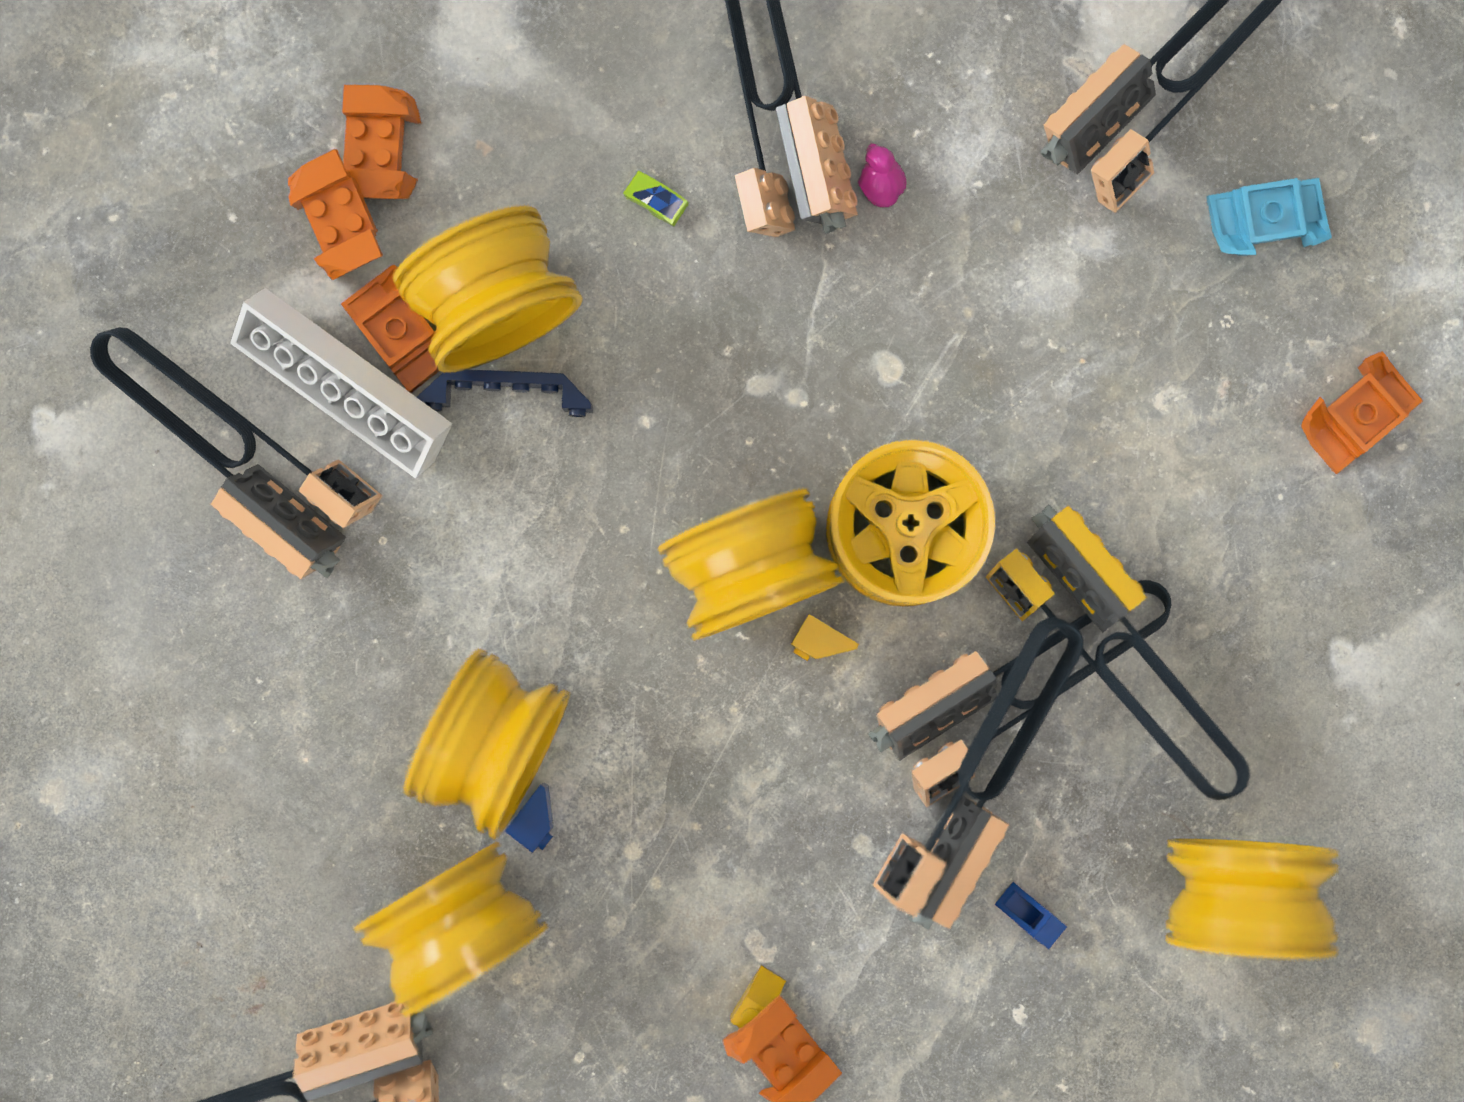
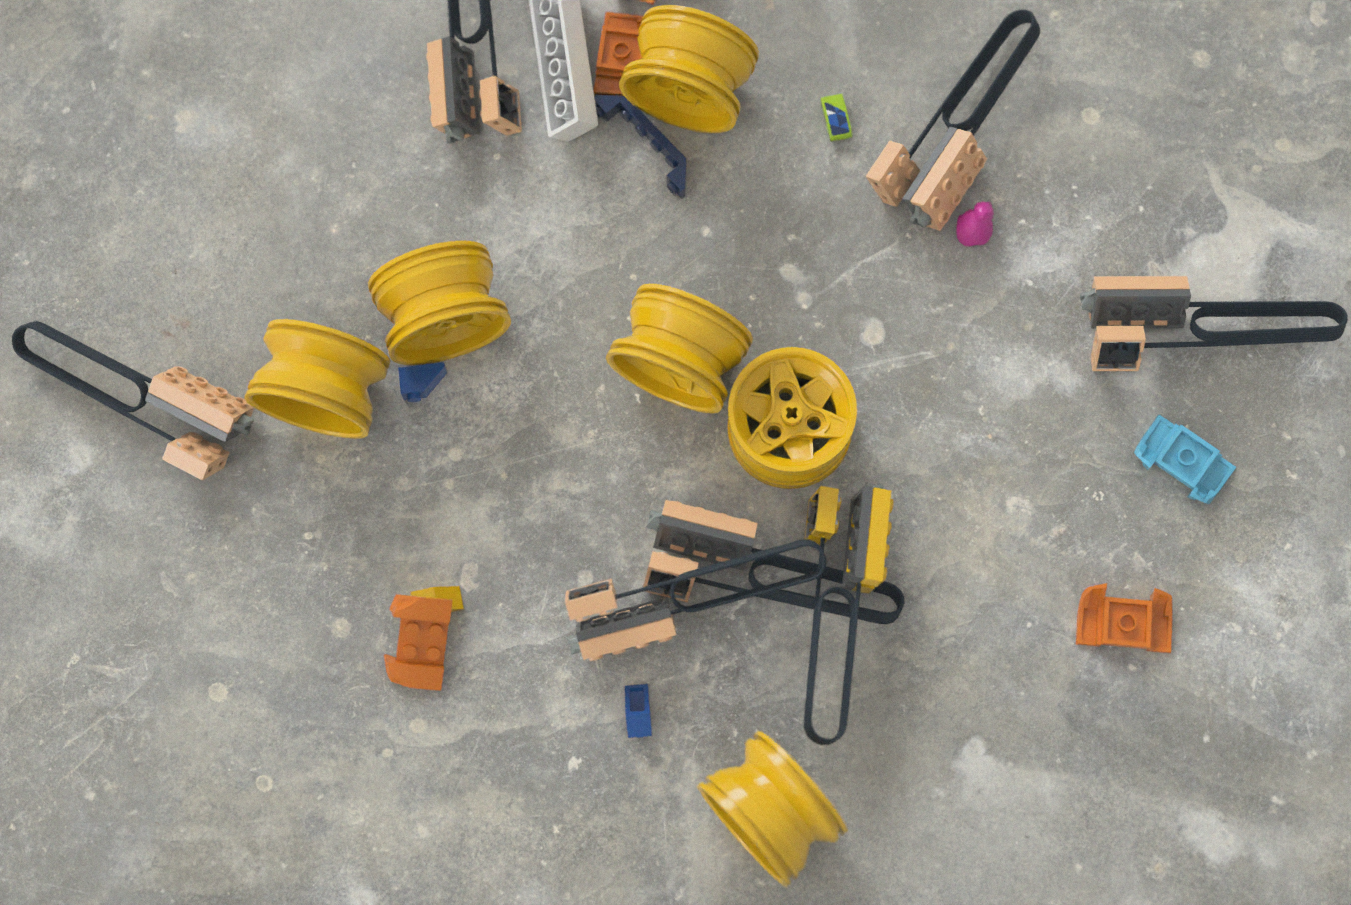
camera: 50 degrees right, 10 degrees down
yellow slope [790,614,859,661] -> none

